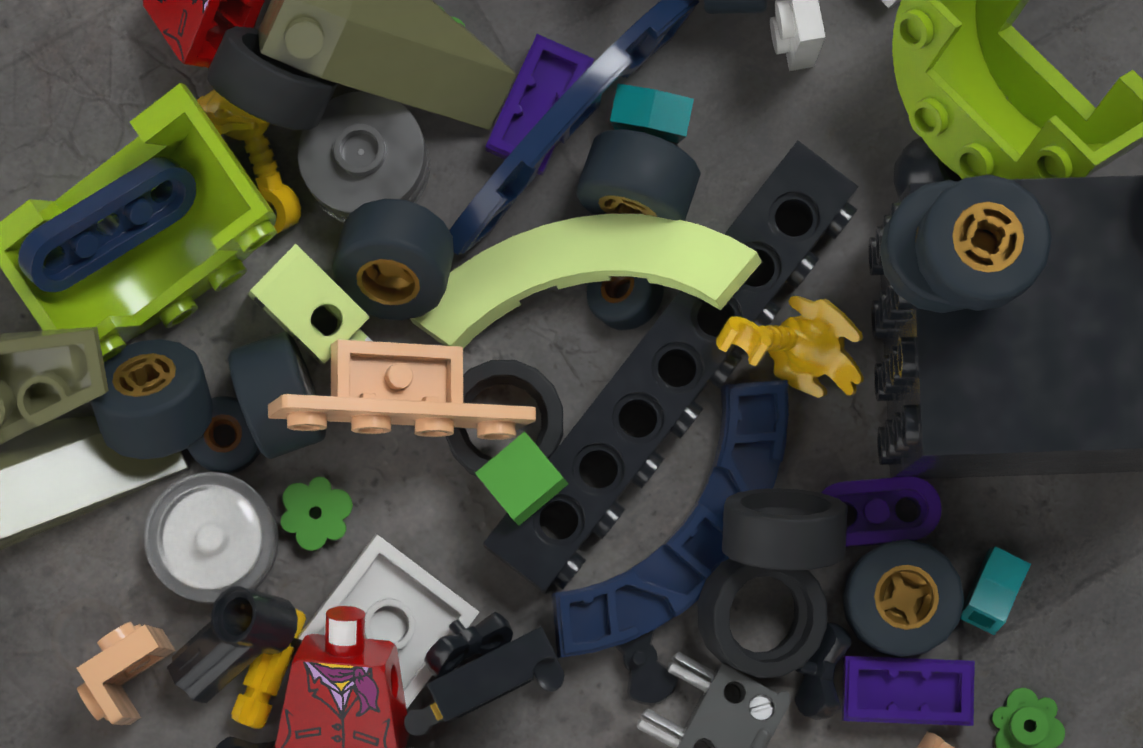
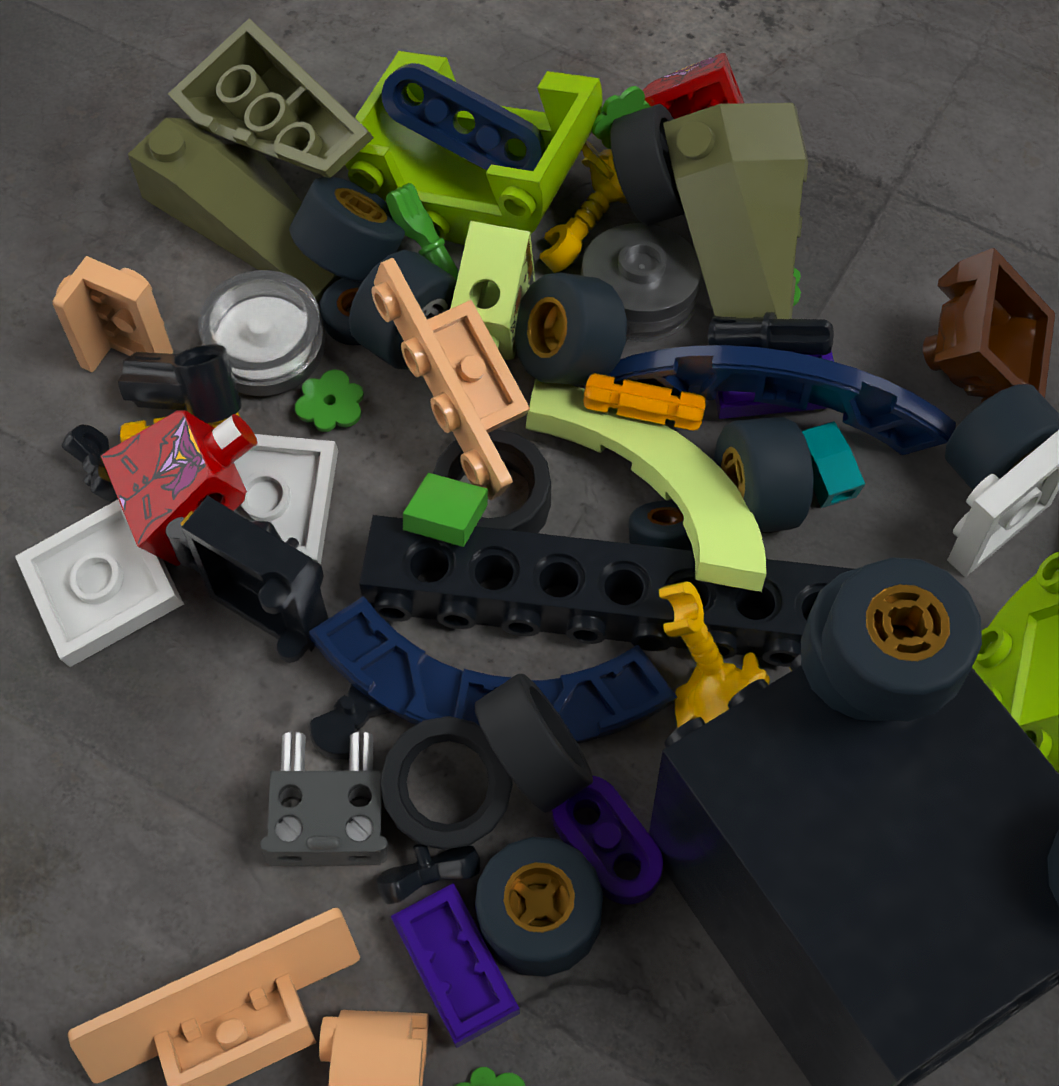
camera: 65 degrees right, 20 degrees down
teal piece [960,546,1031,635] -> none
none -> bright green piece [386,183,459,281]
none -> light orange axle [583,373,705,431]
none -> bright green plant [591,86,651,149]
none -> black axle [708,312,834,355]

